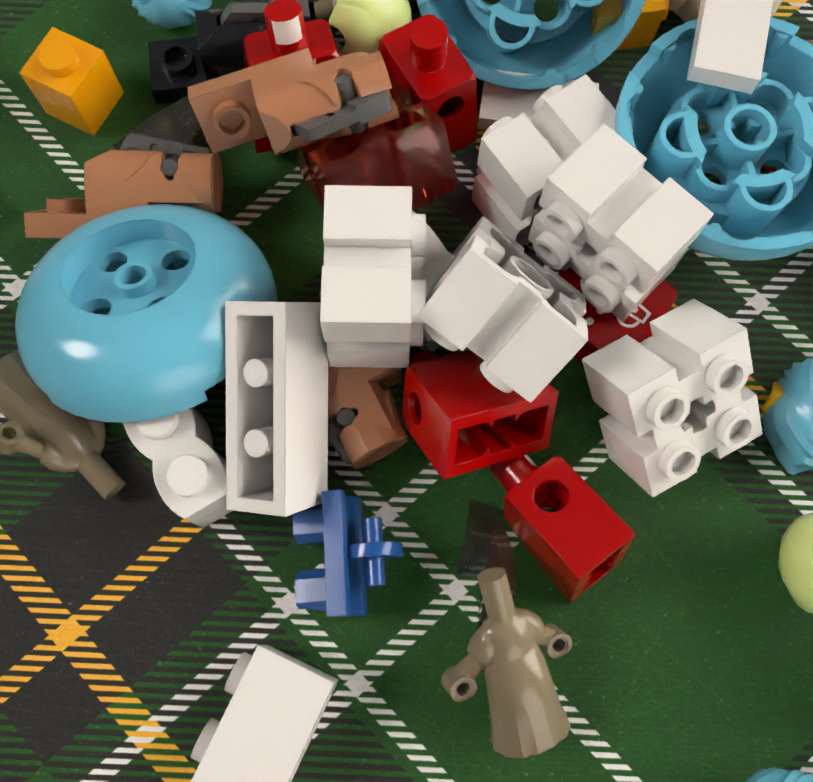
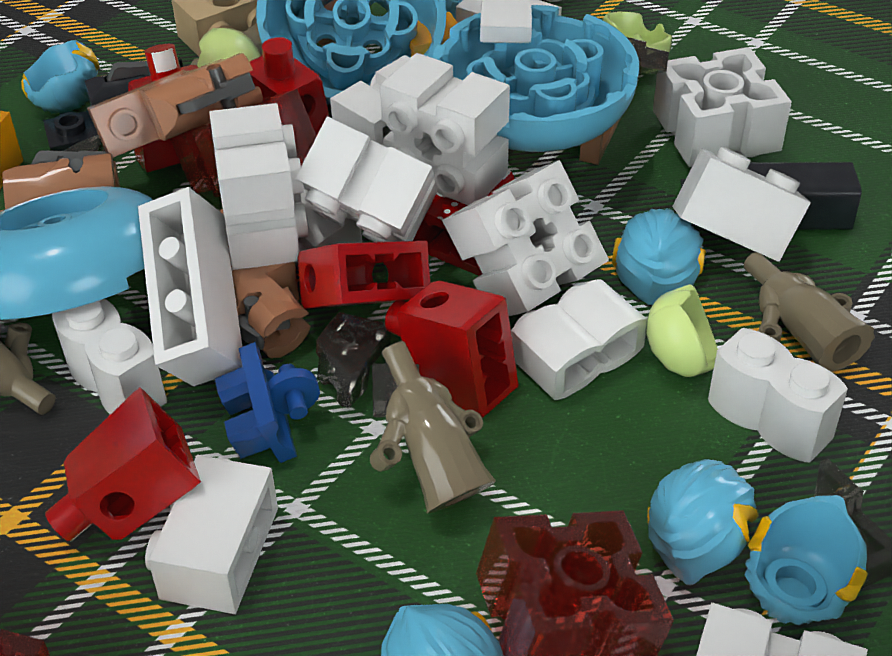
camera: 10 degrees left, 30 degrees down
none -> red torso [45,387,201,542]
none -> clear smoke slope [316,312,392,408]
none -> white brick [511,279,647,400]

